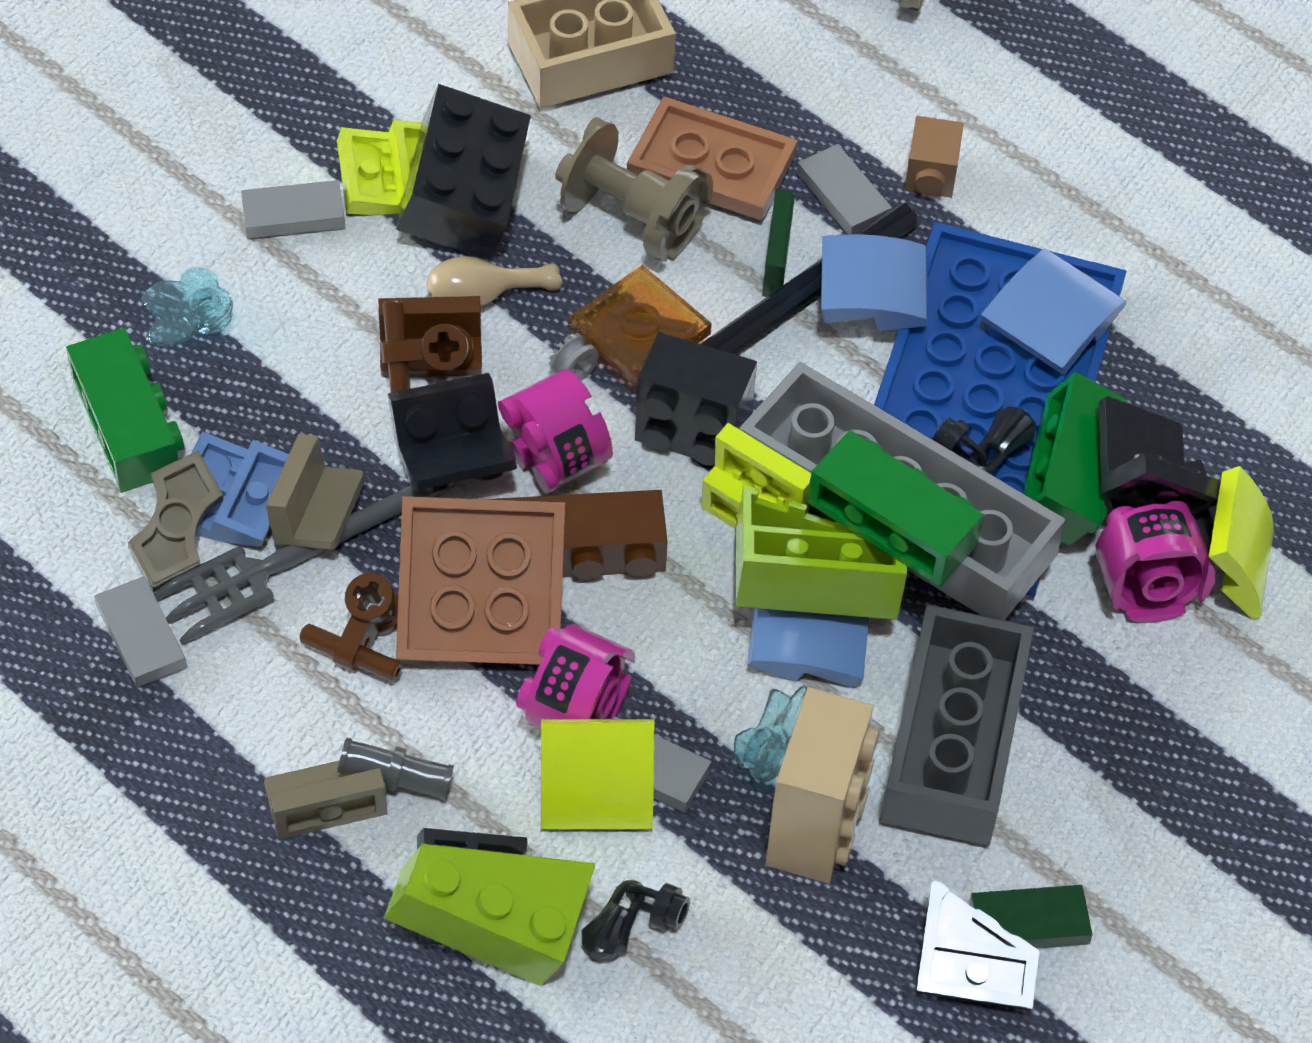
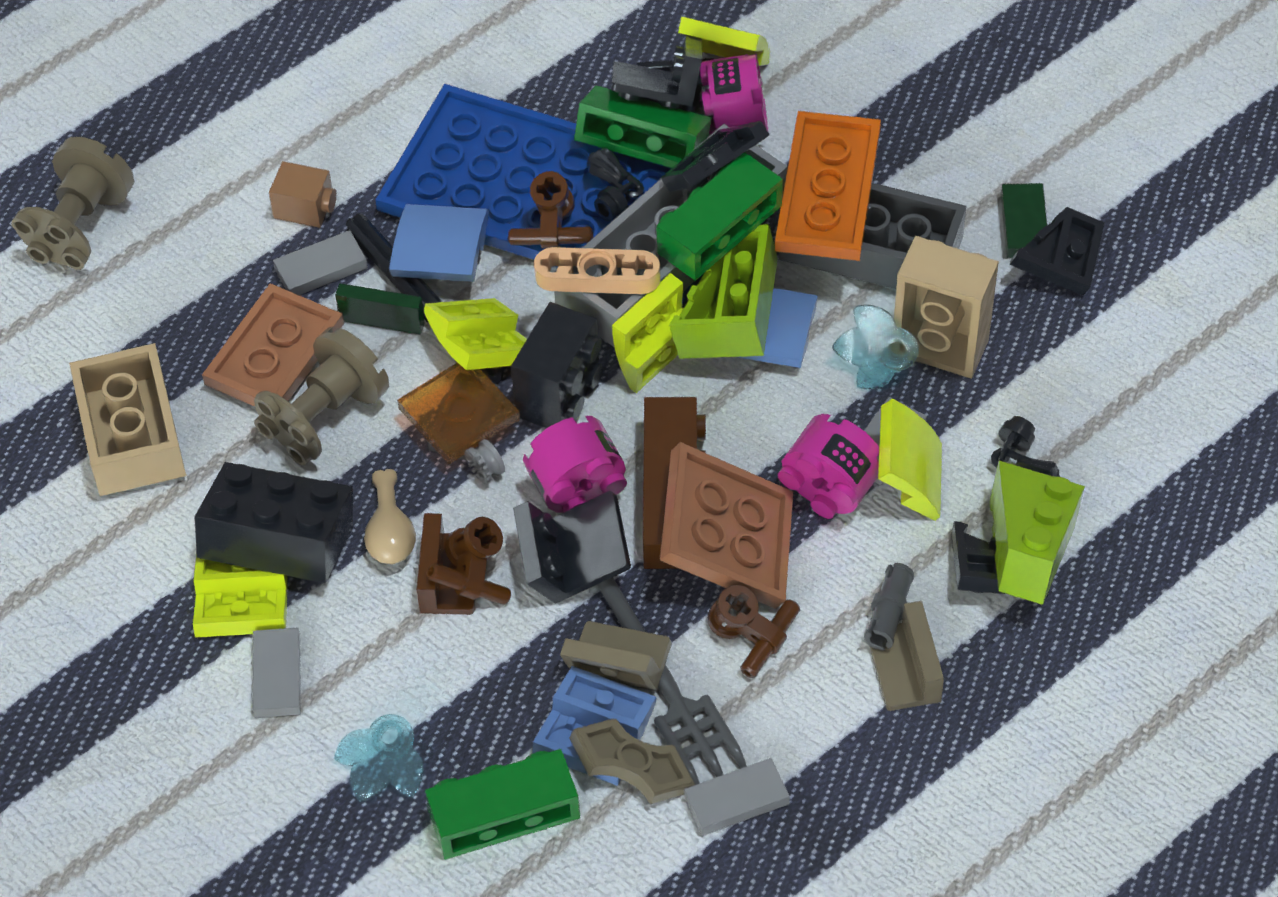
camera: 80 degrees left, 0 degrees up
medium blue slope [981,248,1127,375] -> none
none -> neon yellow slope [424,298,527,370]
none -> reddish brown piece [508,171,593,249]
none -> light nougat beam [534,247,661,294]
none -> black wing [661,121,770,192]
none -> orange plate [775,111,881,261]

